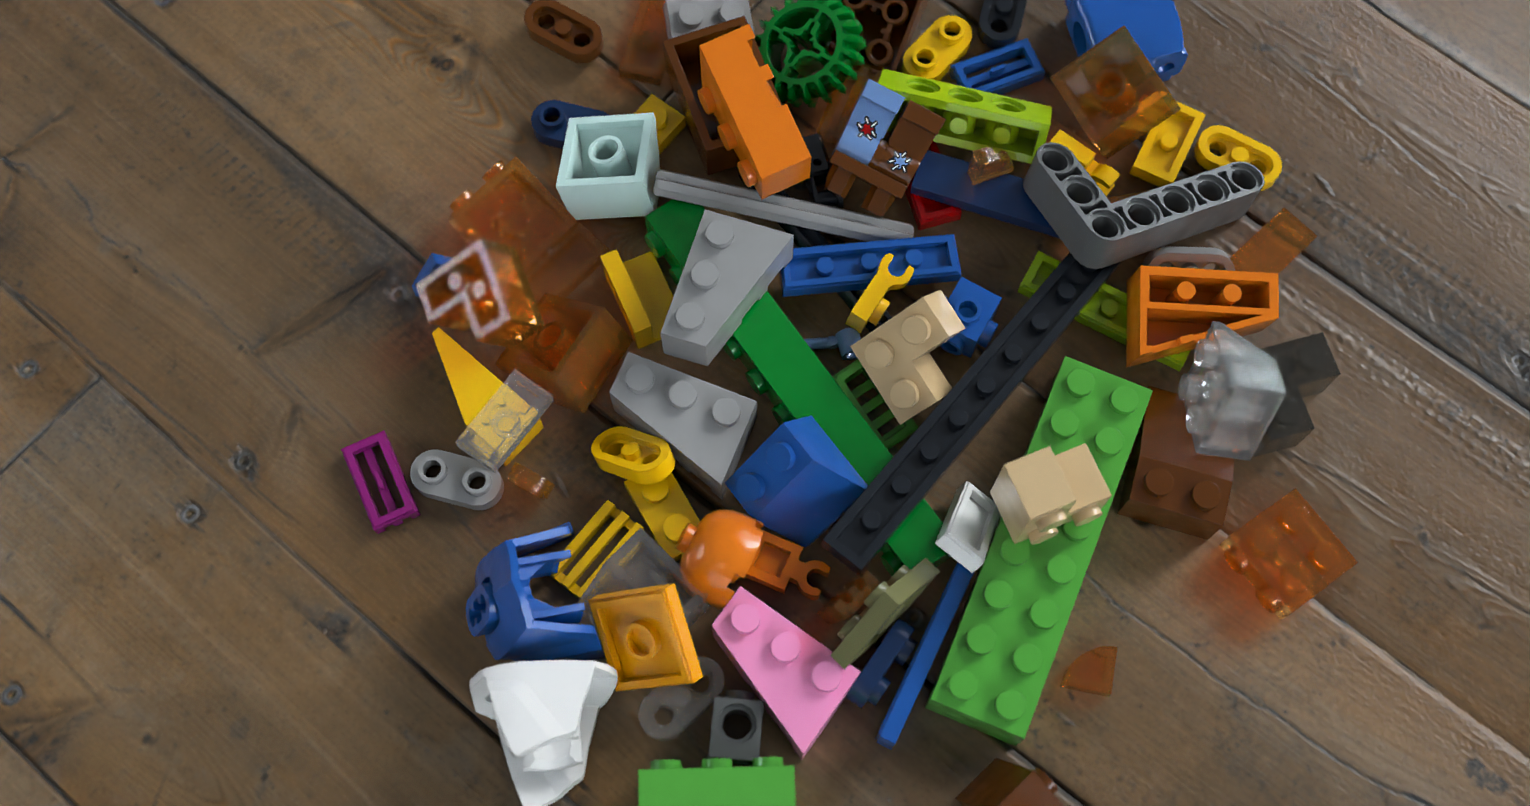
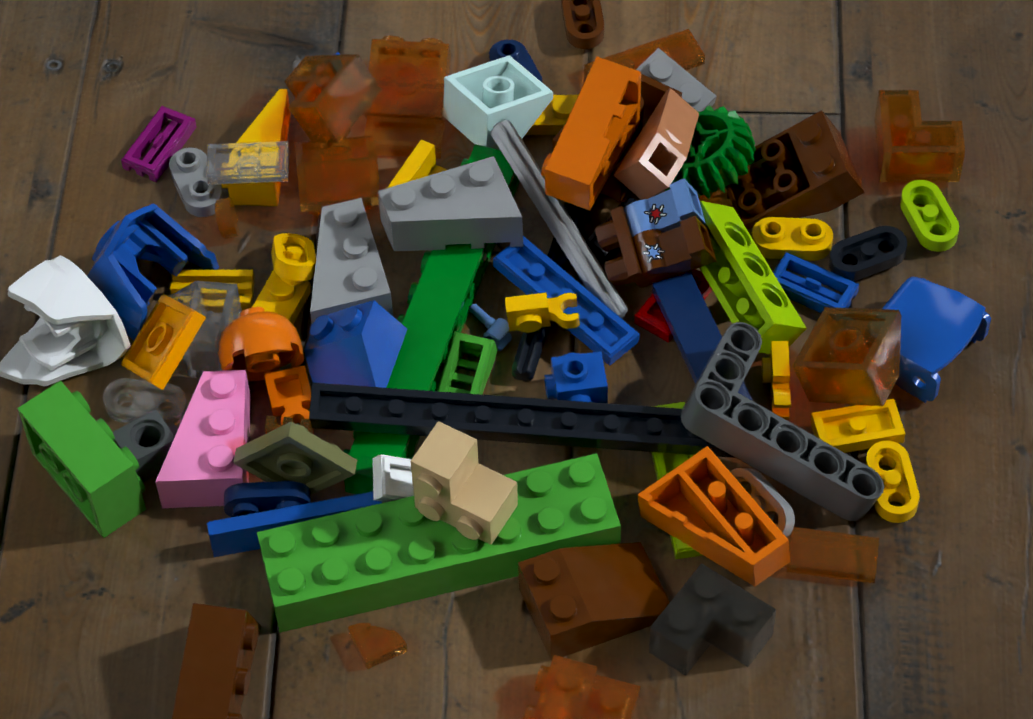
camera: 55 degrees right, 15 degrees down
tan brick [850,290,966,425] -> none
clear orange tile [967,147,1014,186] -> none
clear slope [1178,321,1286,461] -> none
none -> nougat slope [613,88,699,200]

